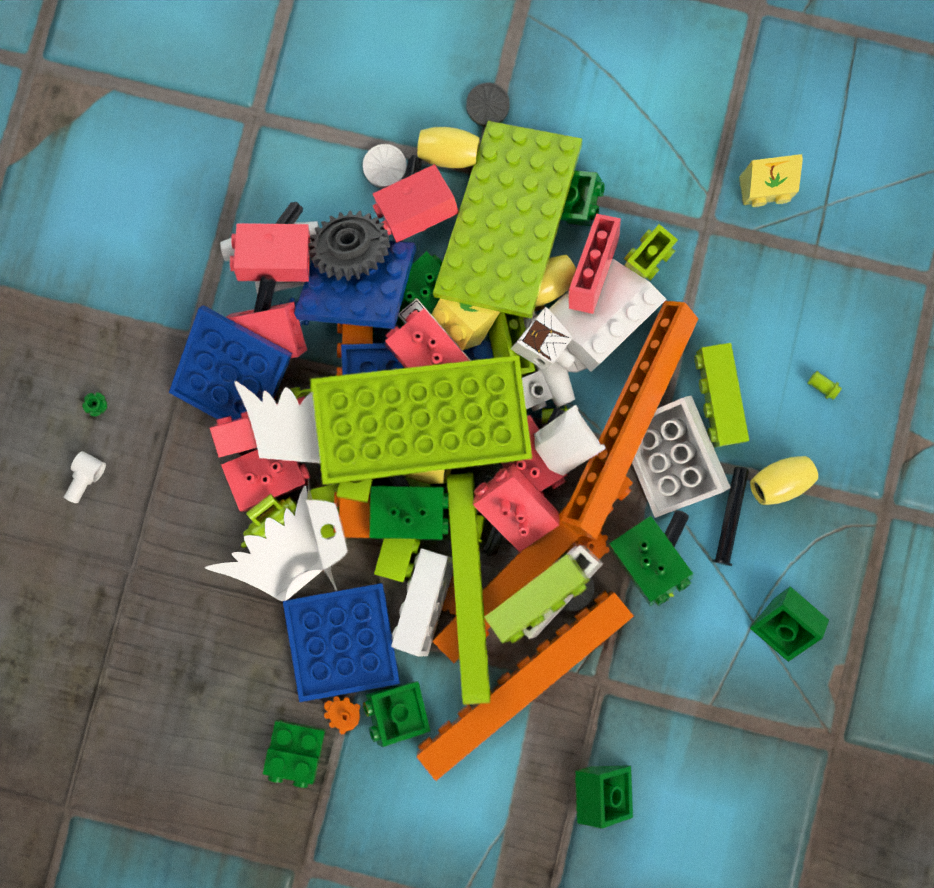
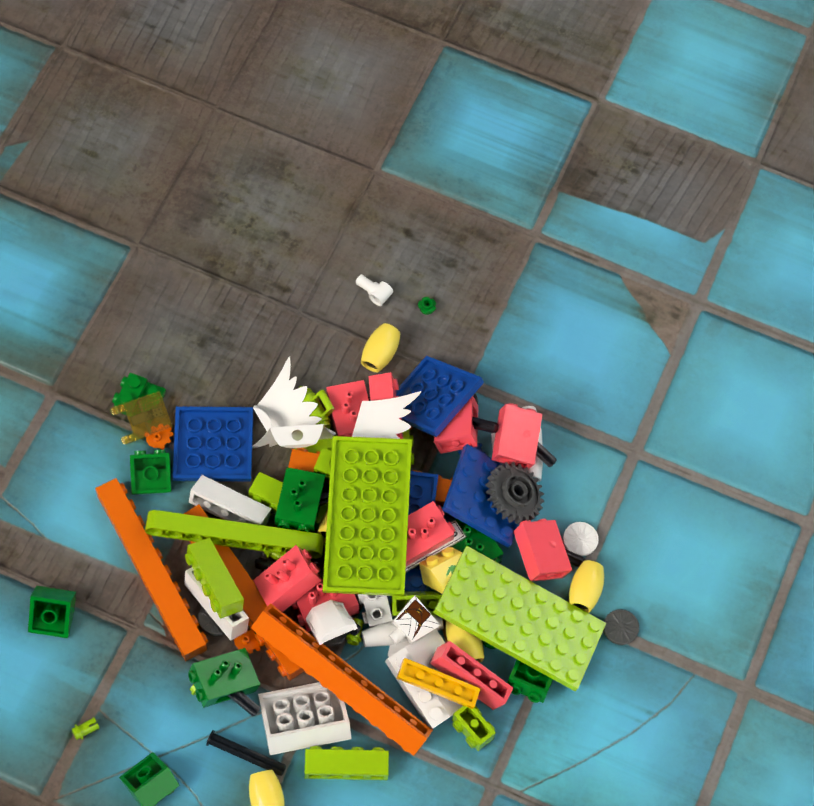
camera: 95 degrees right, 20 degrees down
none -> lime pin [71,717,100,740]
none -> clear yellow flag [110,391,172,445]
none -> light yellow piece [361,323,400,373]
none -> yellow plate [397,658,481,709]

